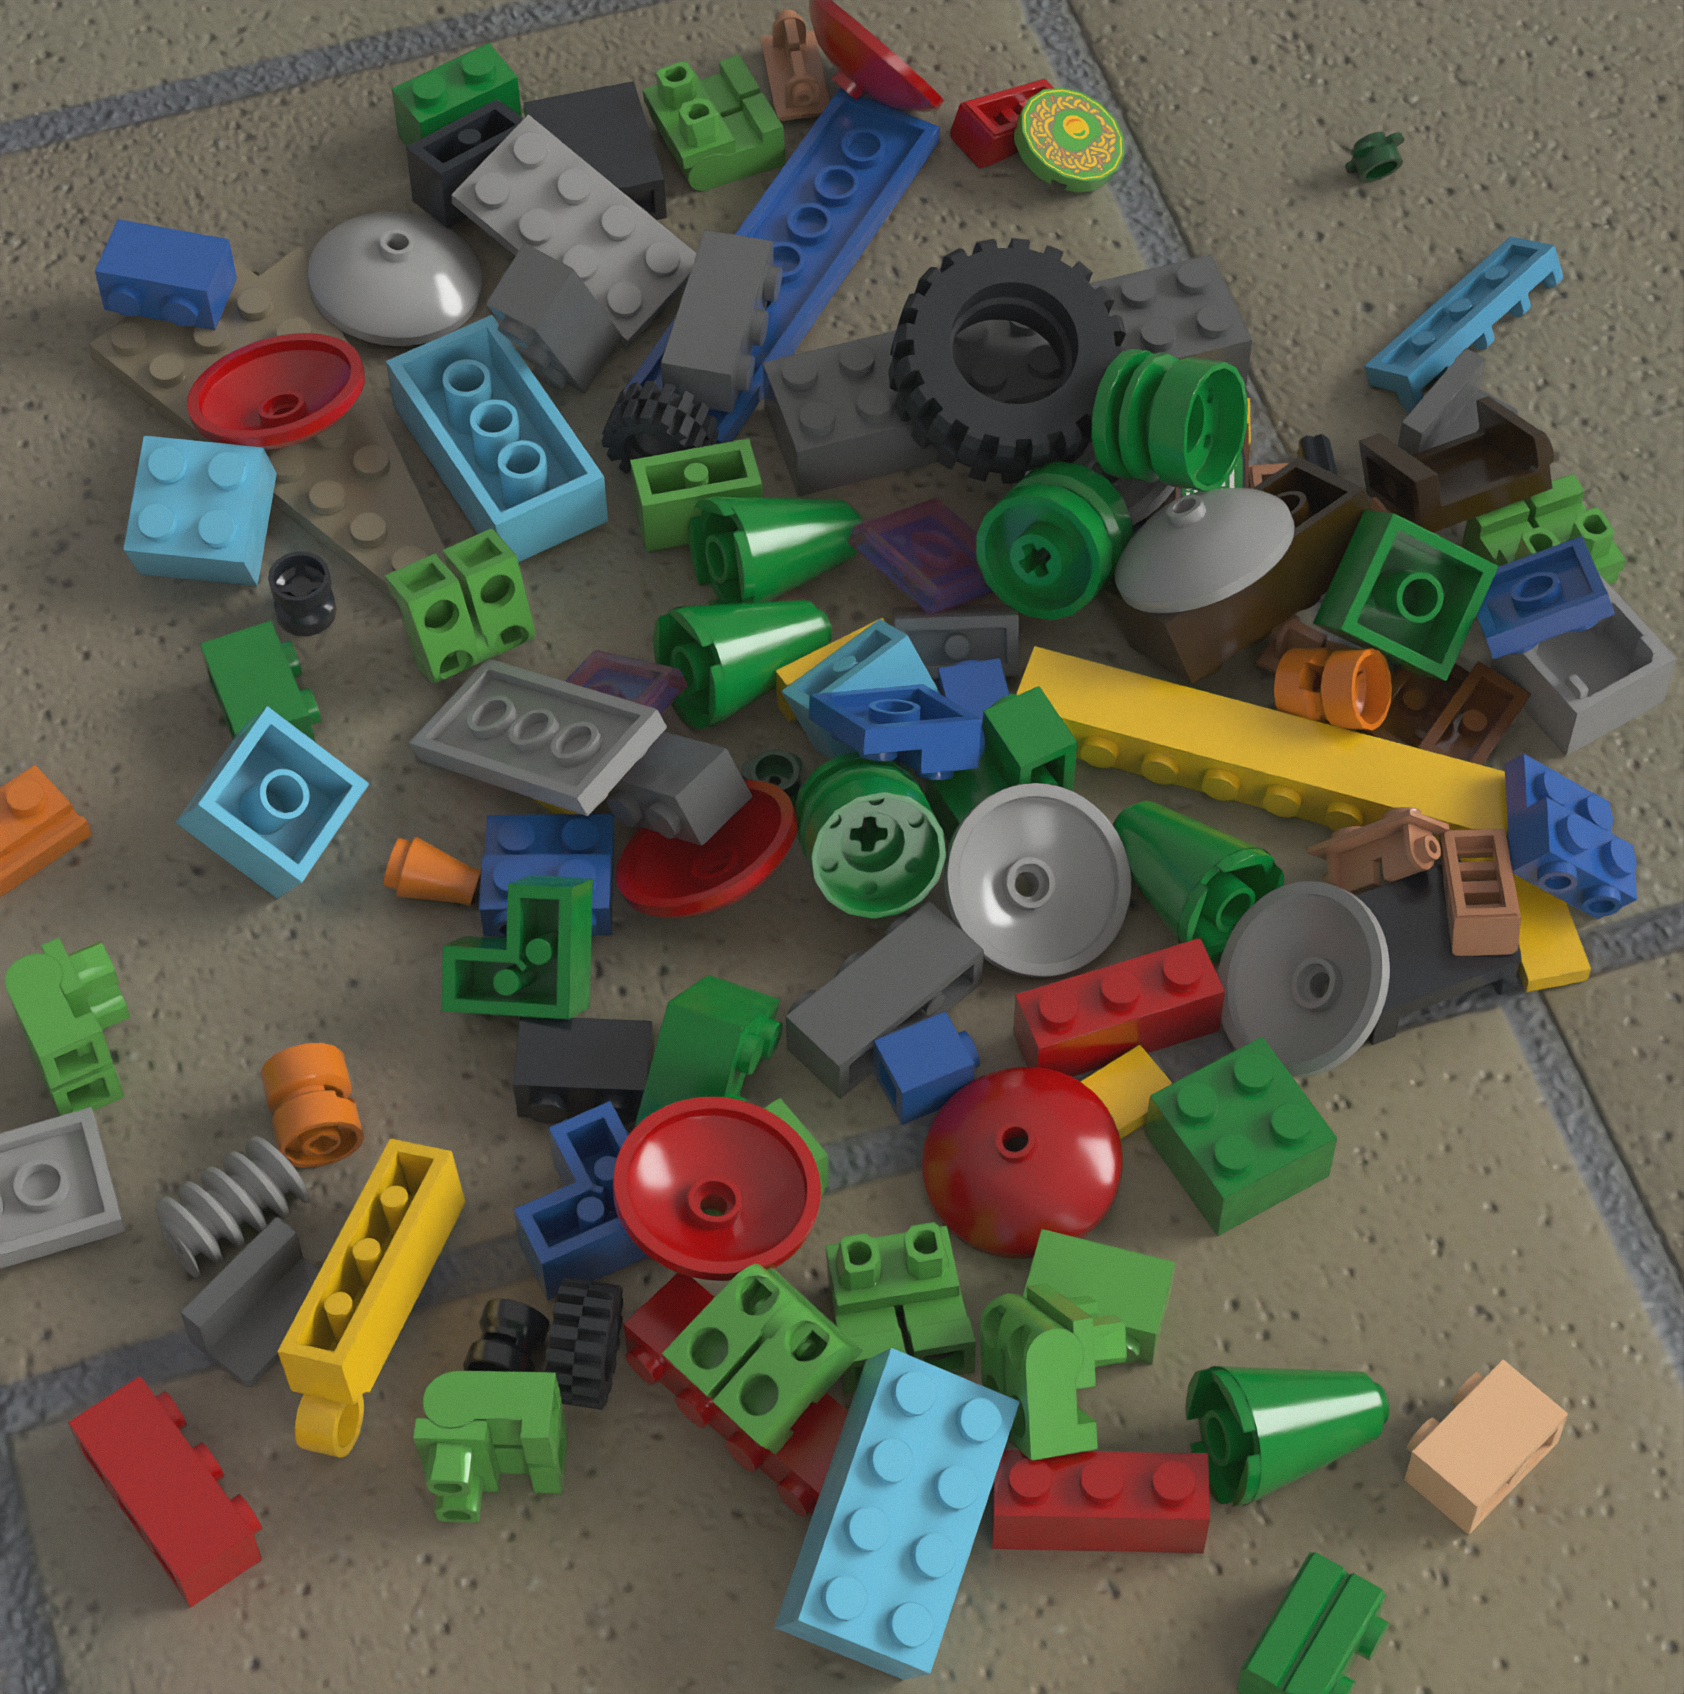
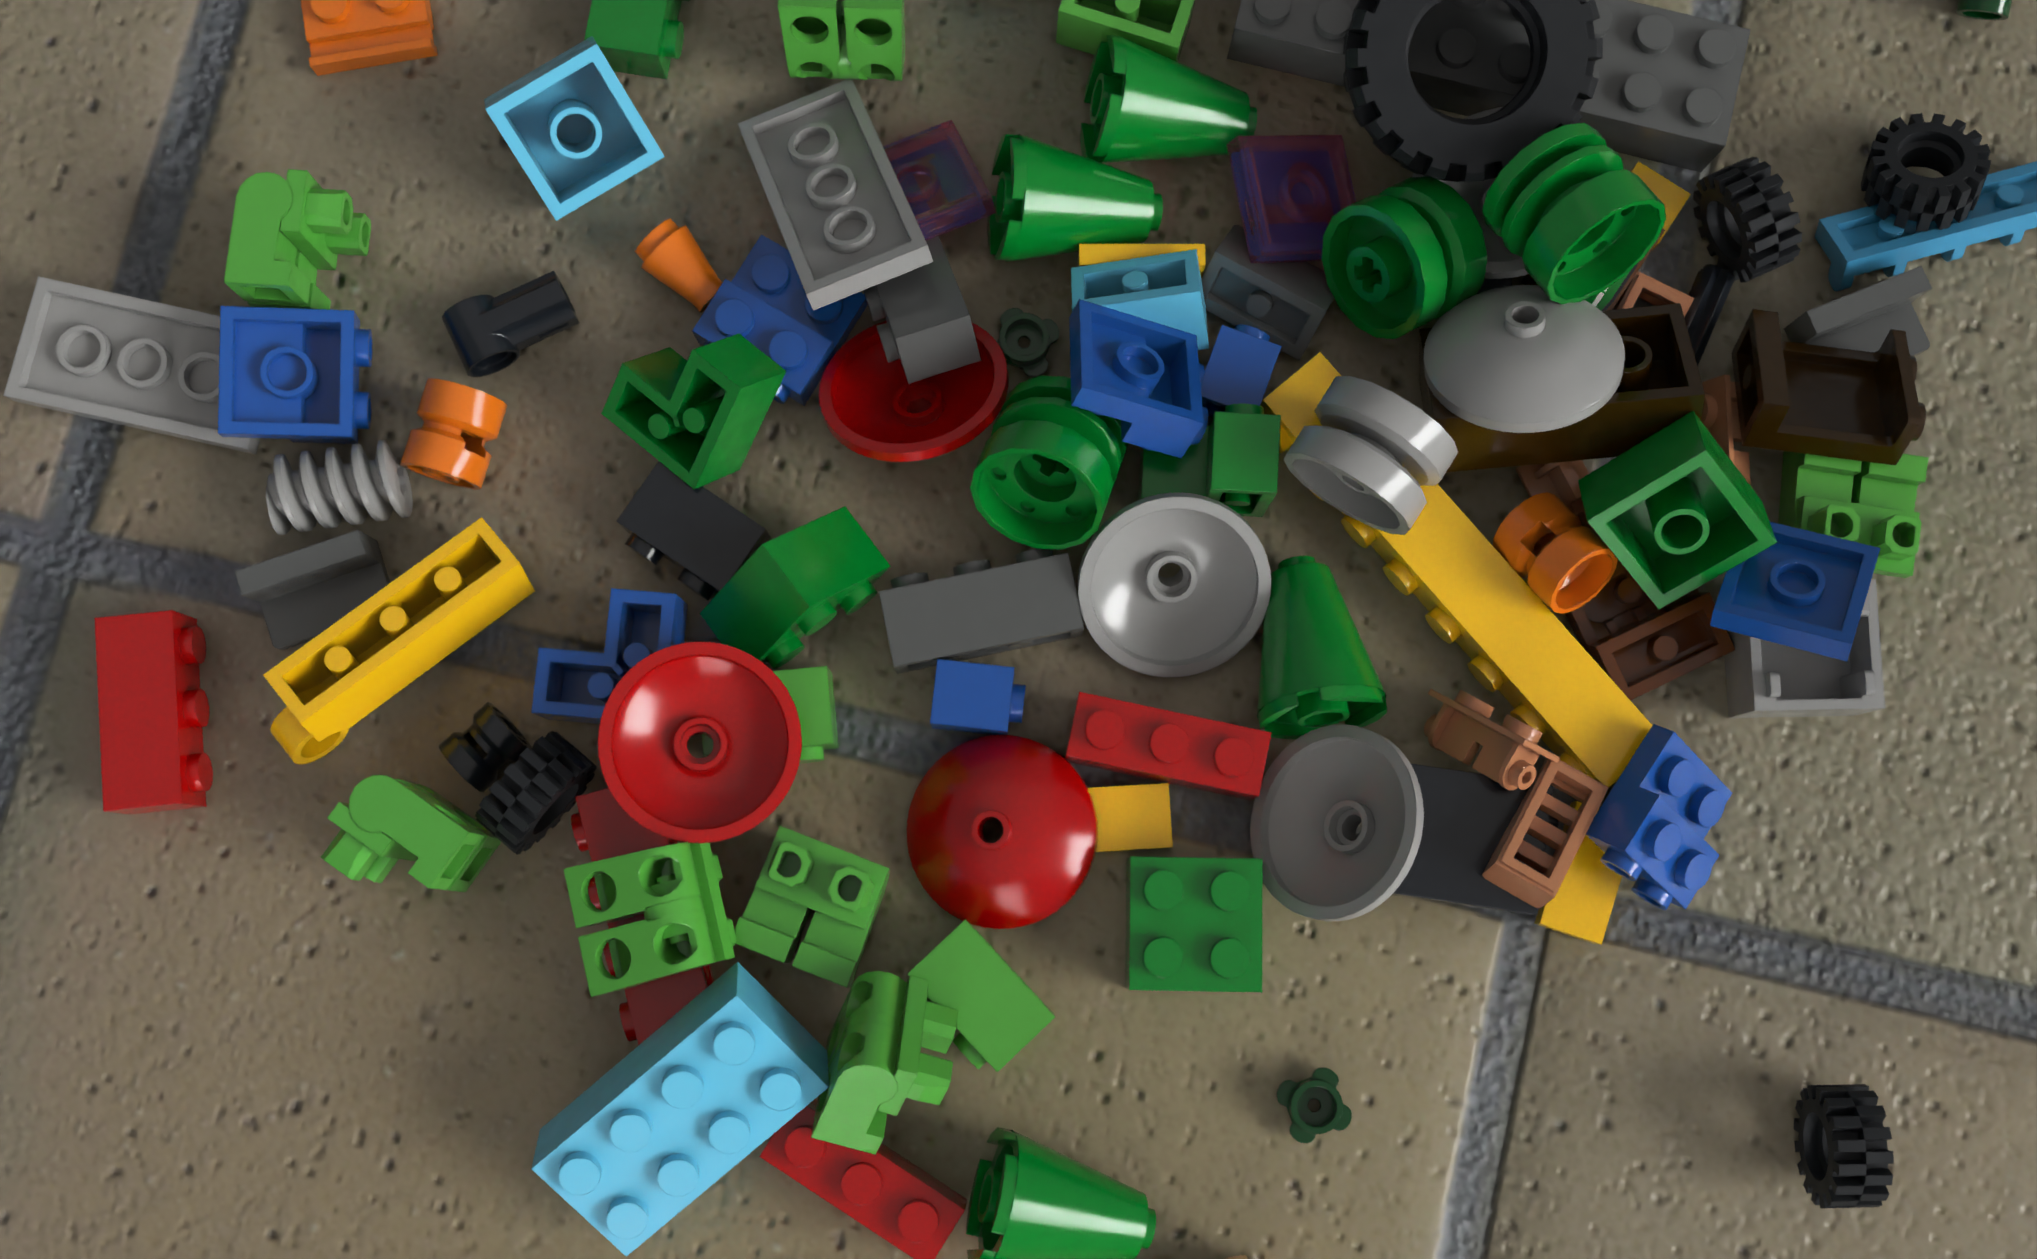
camera: 30 degrees right, 25 degrees up
none -> blue plate [218,306,373,444]
none -> black piece [442,271,580,377]
none -> dark green plate [1276,1067,1352,1143]
none -> light grey wheel [1283,376,1458,535]
none -> black tyre [1693,157,1802,283]
none -> black tyre [1861,113,1991,231]

